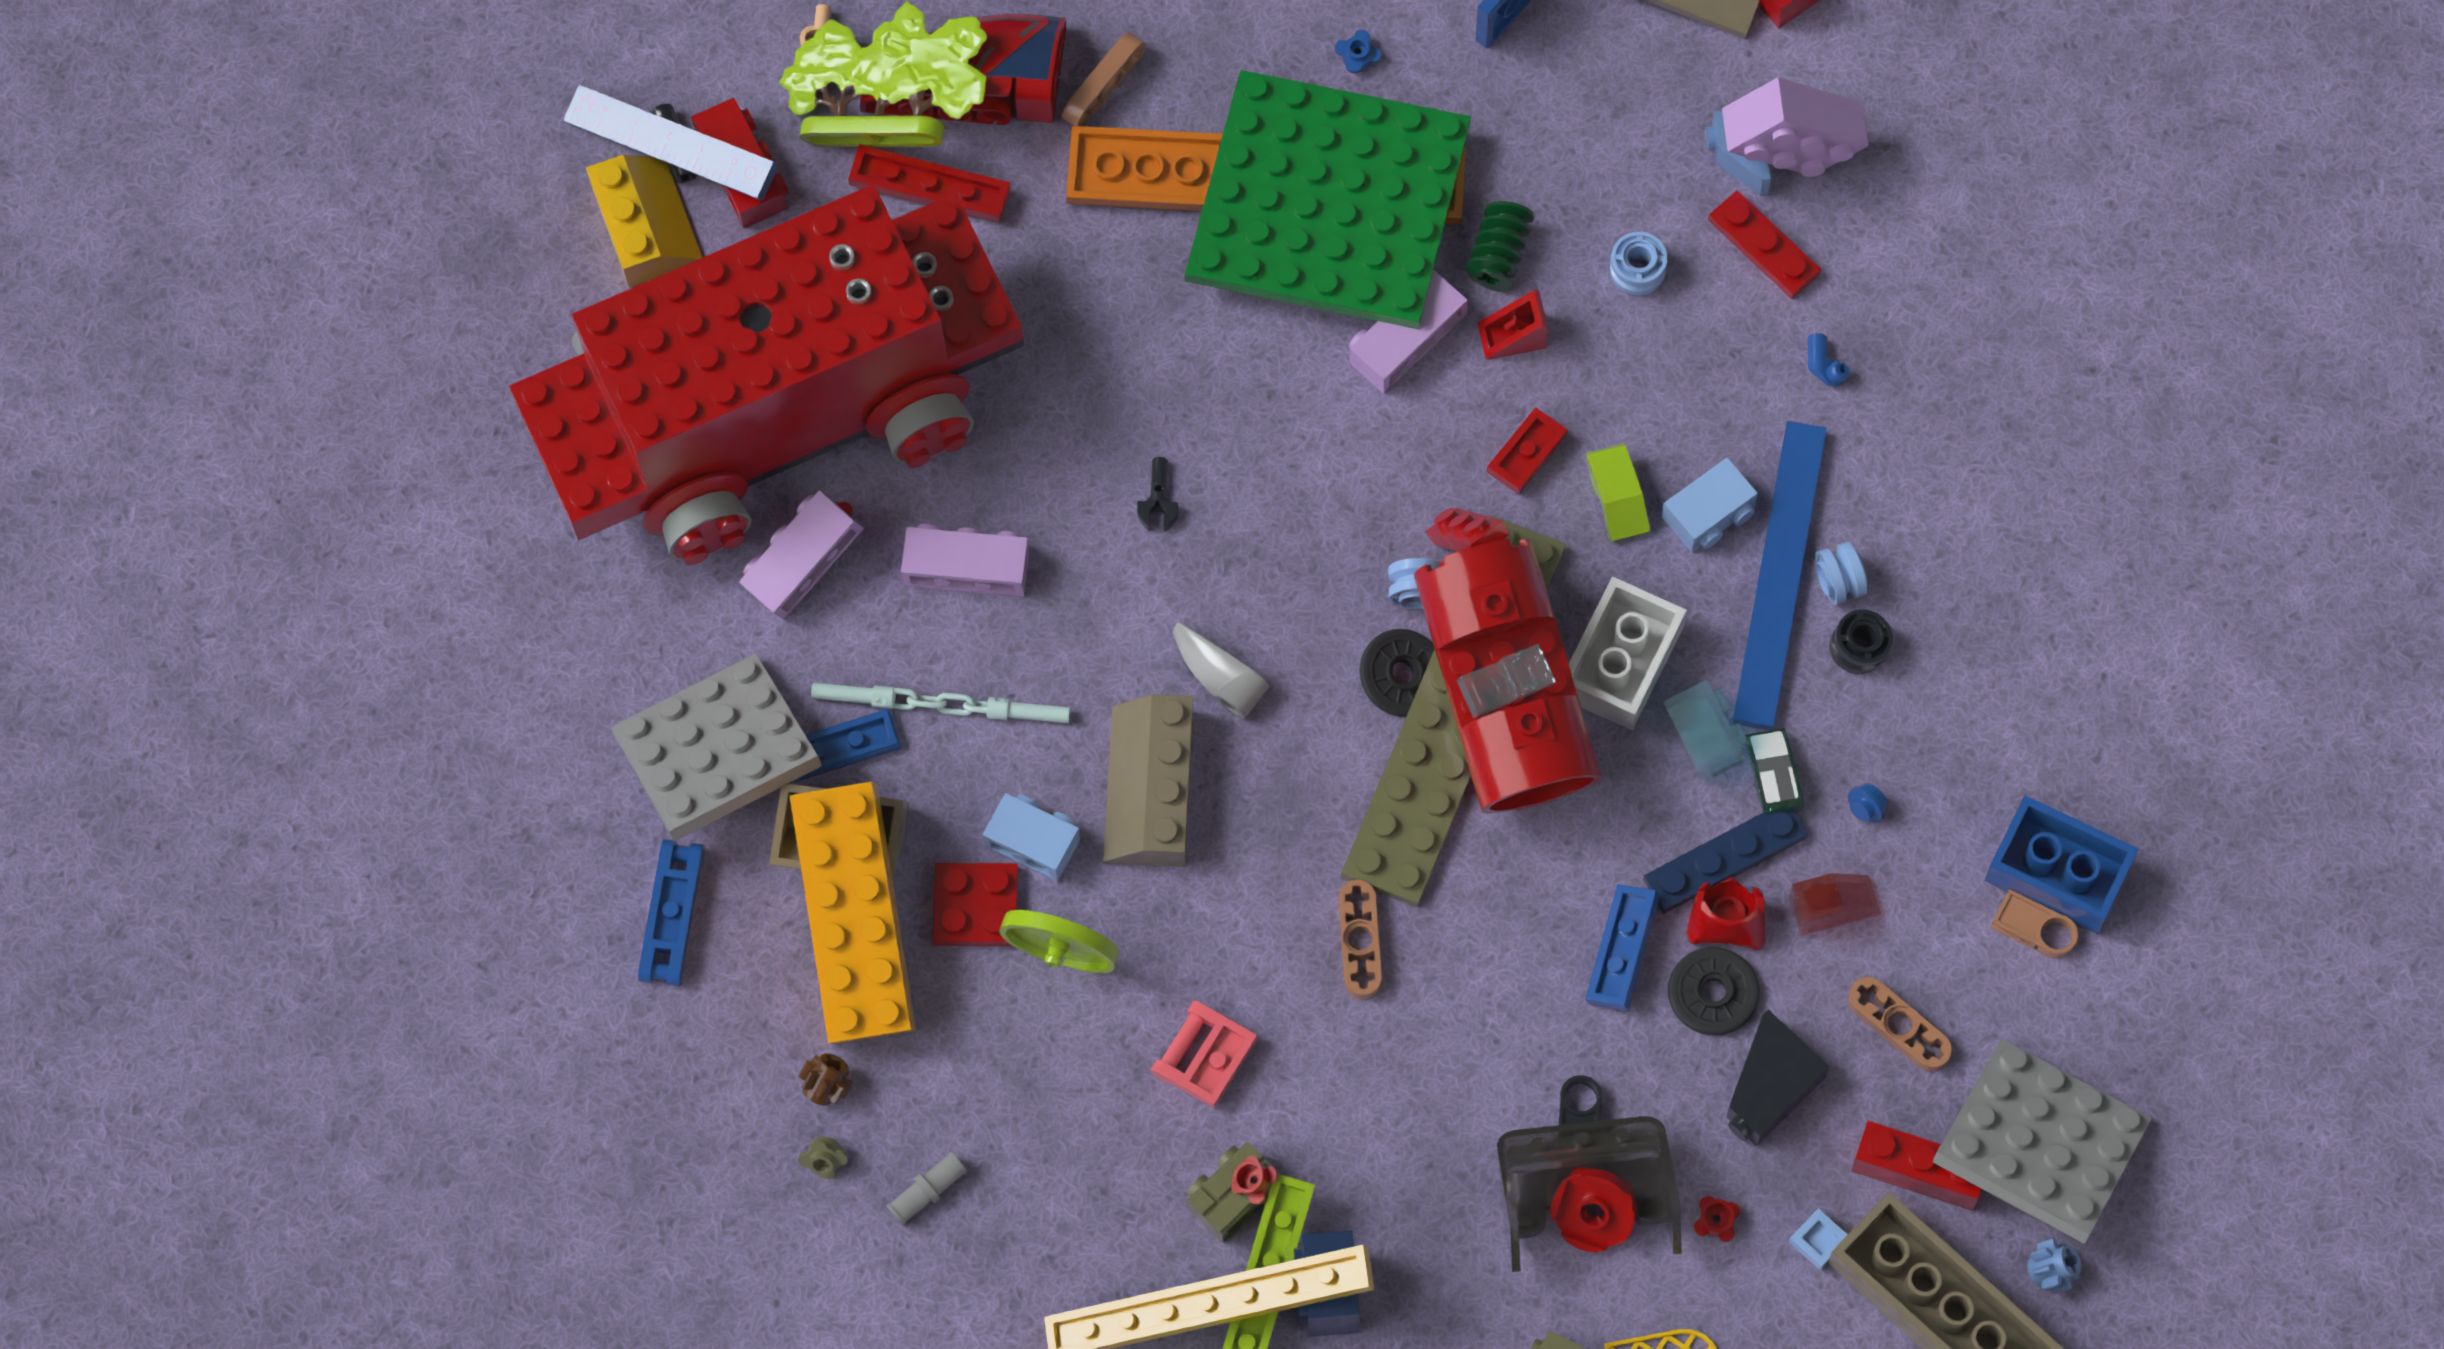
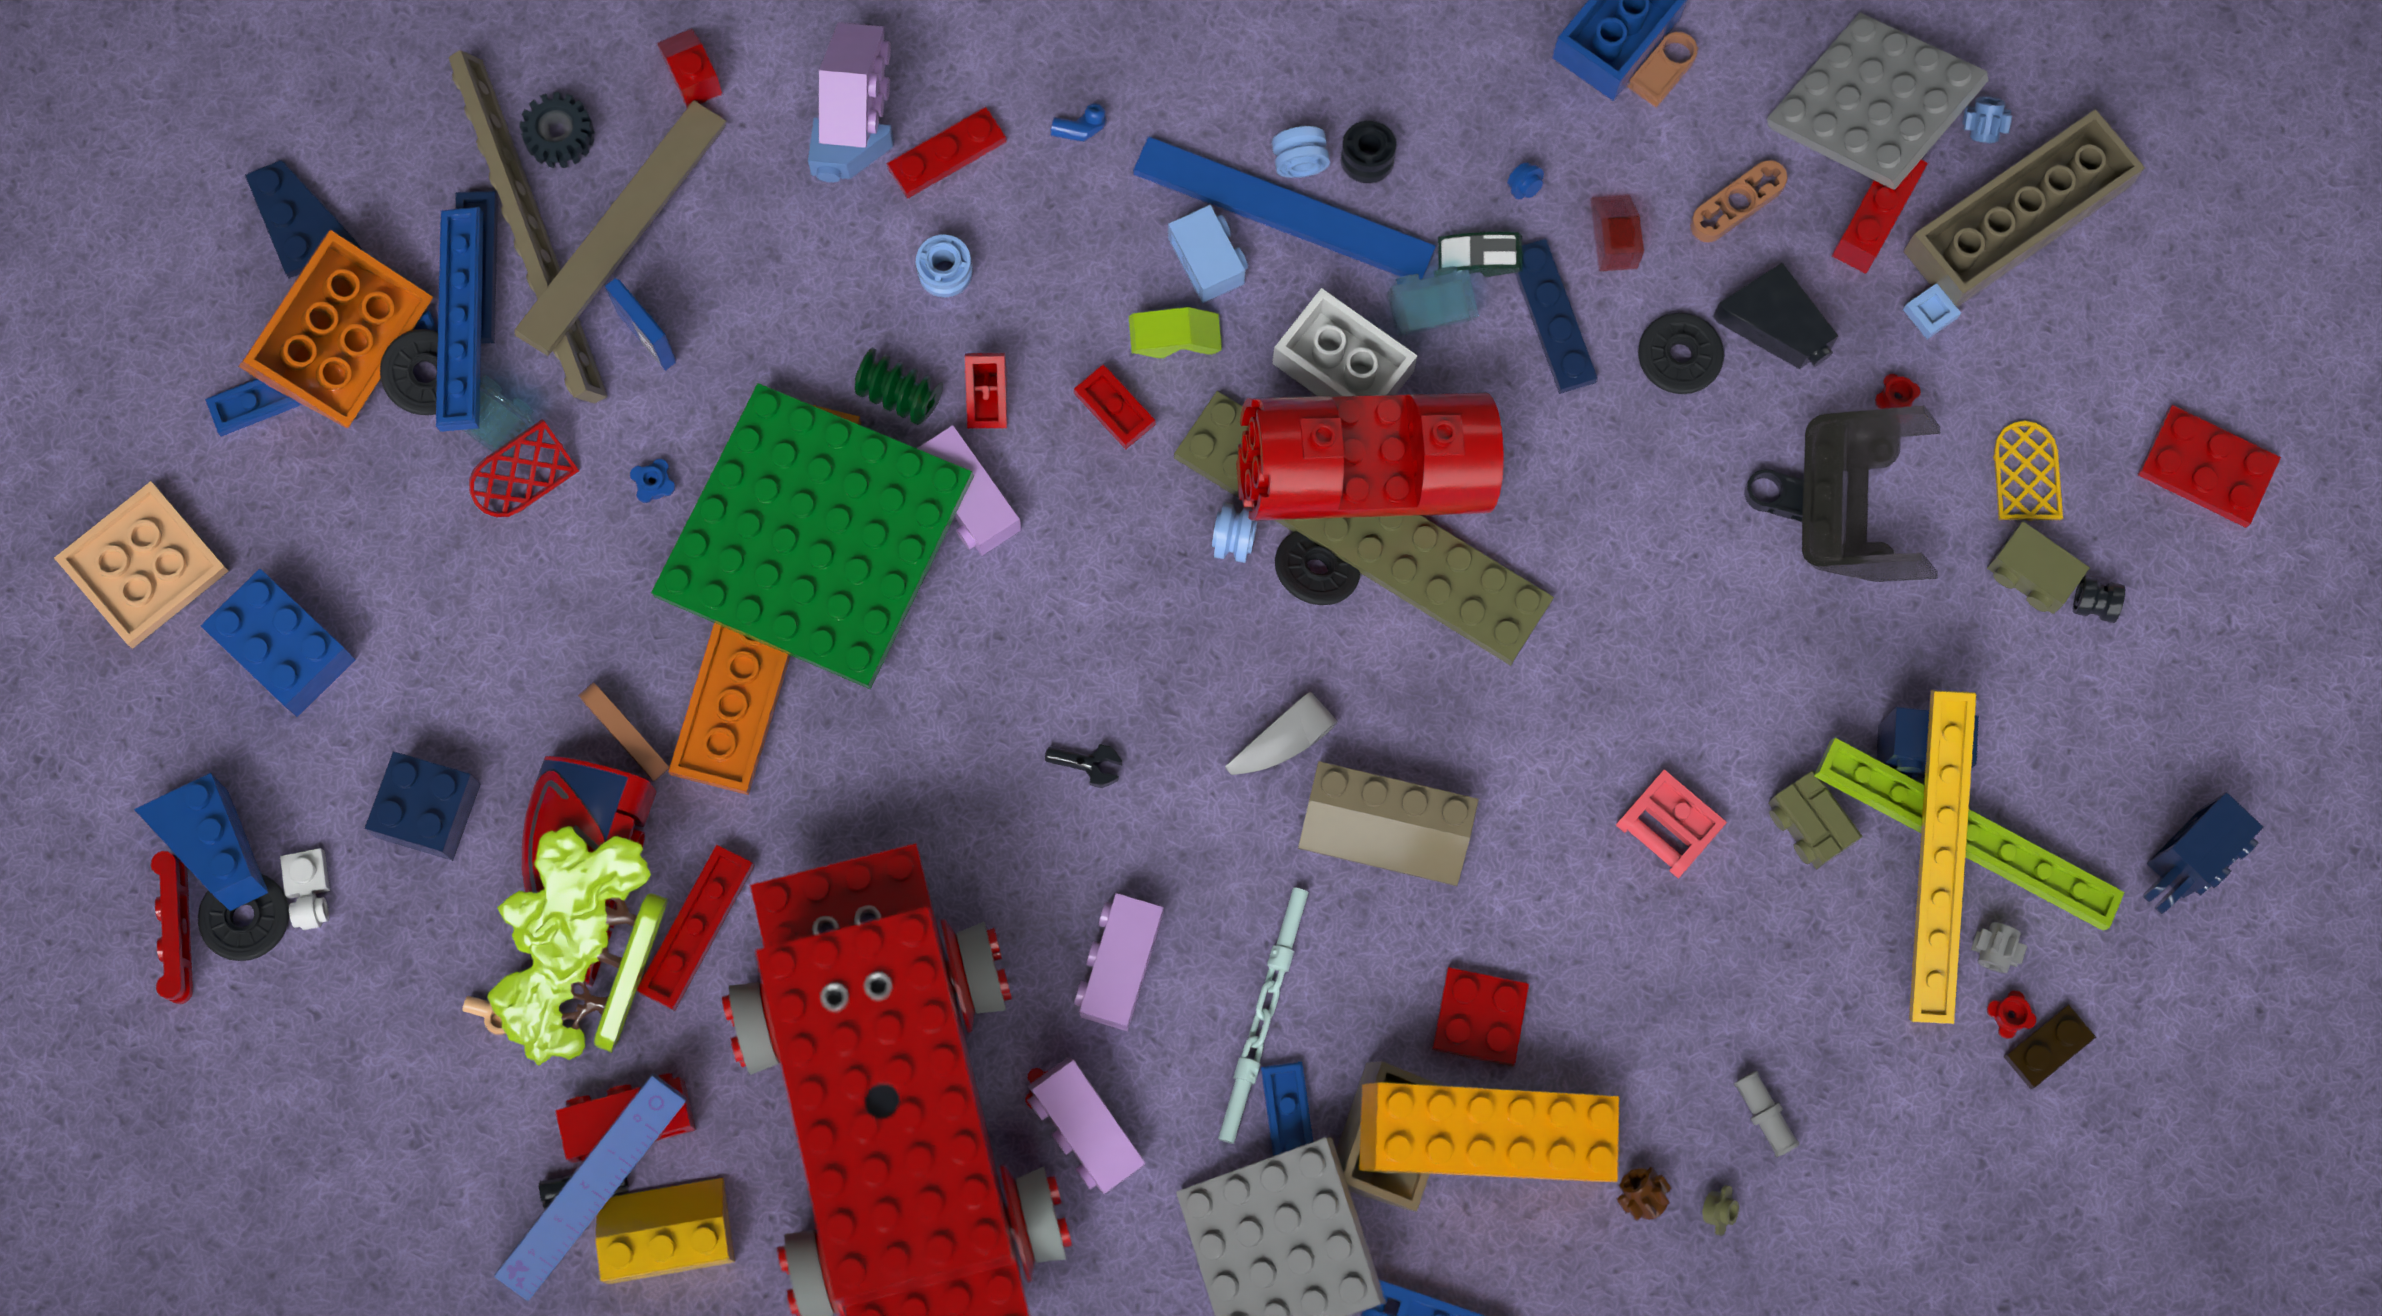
camera: 85 degrees left, 5 degrees up
light blue brick [982,793,1080,882] -> none
lime piece [999,910,1120,974] -> none
red plate [1231,1156,1278,1205] -> none
nougat beam [1339,879,1382,1000] -> none
red plate [1425,508,1510,551] -> none
clear light blue slope [1457,644,1556,718] -> none
red plate [1551,1167,1637,1253] -> none
blue plate [1585,884,1660,1012] -> none
red hair [1686,877,1766,951] -> none

